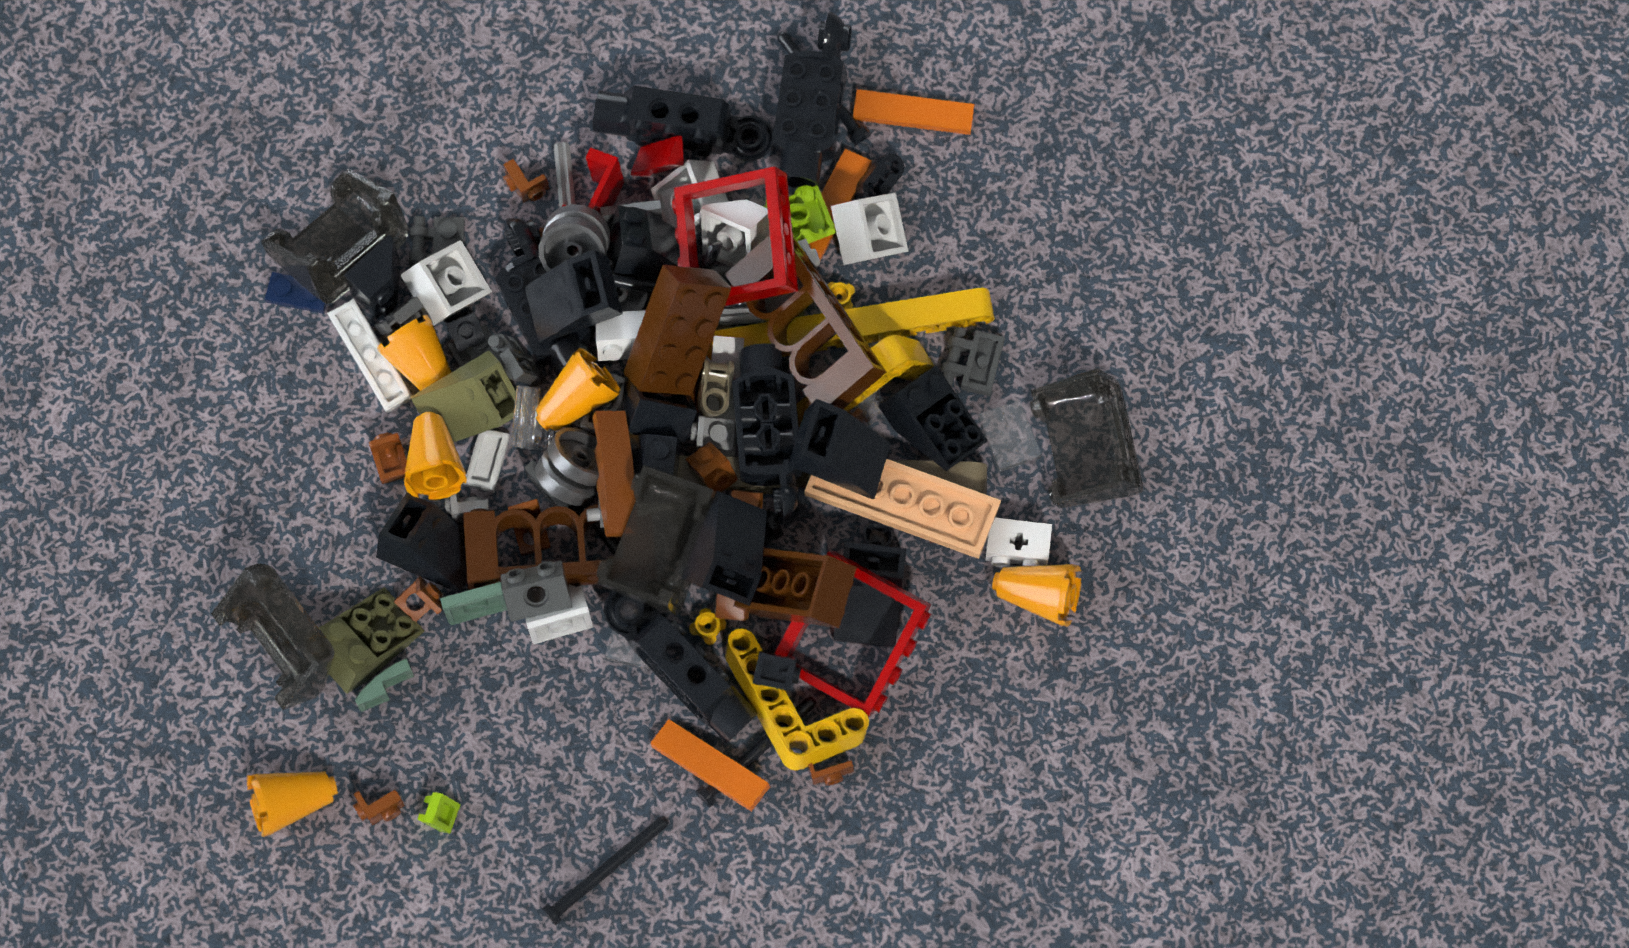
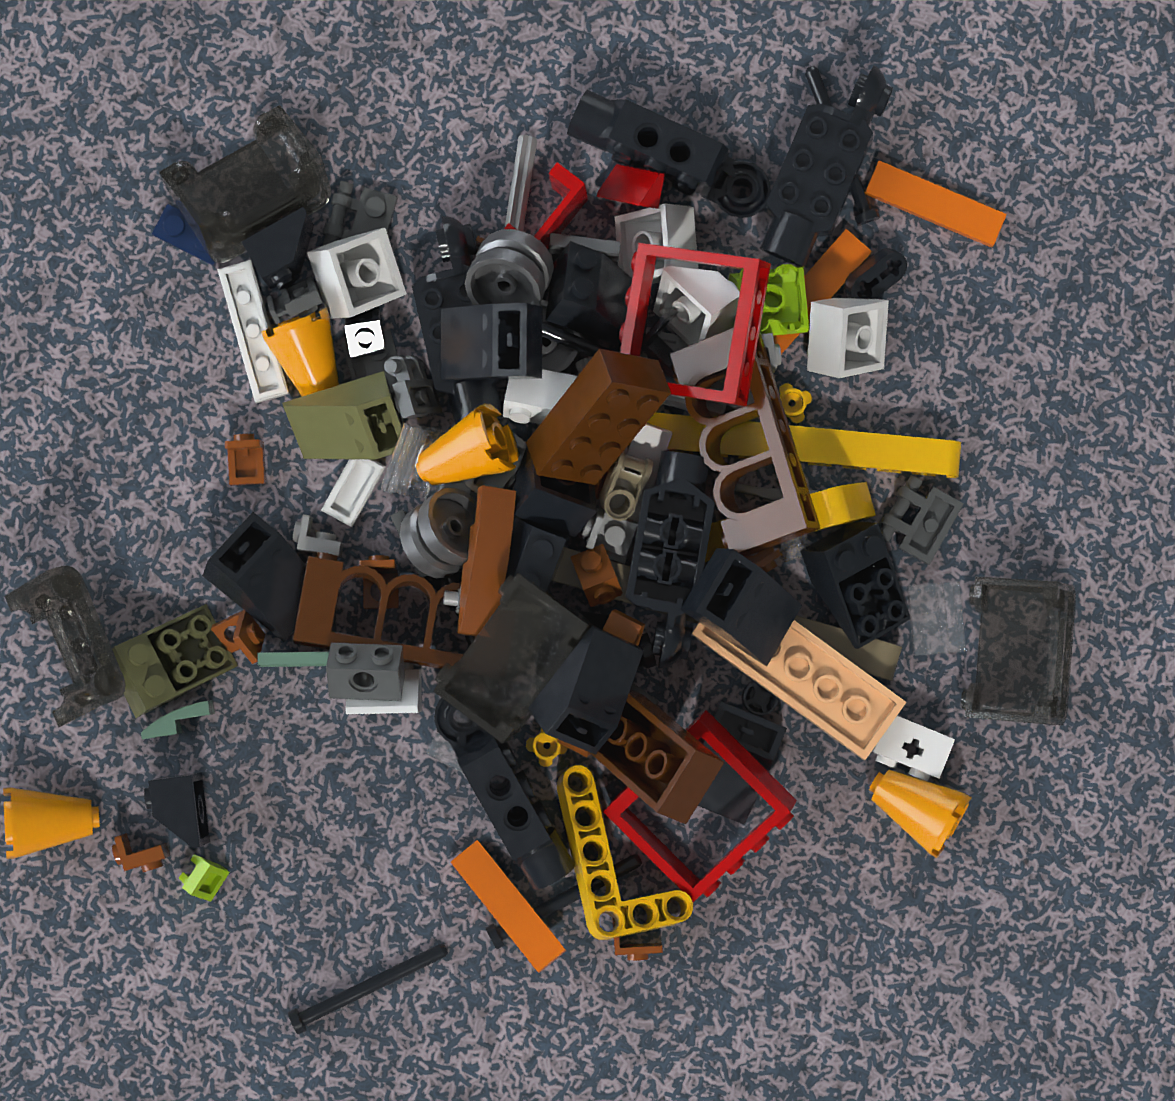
camera: 10 degrees right, 15 degrees up
light orange cone [404,412,467,500] -> none
dark orange bracket [502,158,549,203] -> none
black bracket [753,651,802,691] -> none
none -> black slope [144,772,210,848]

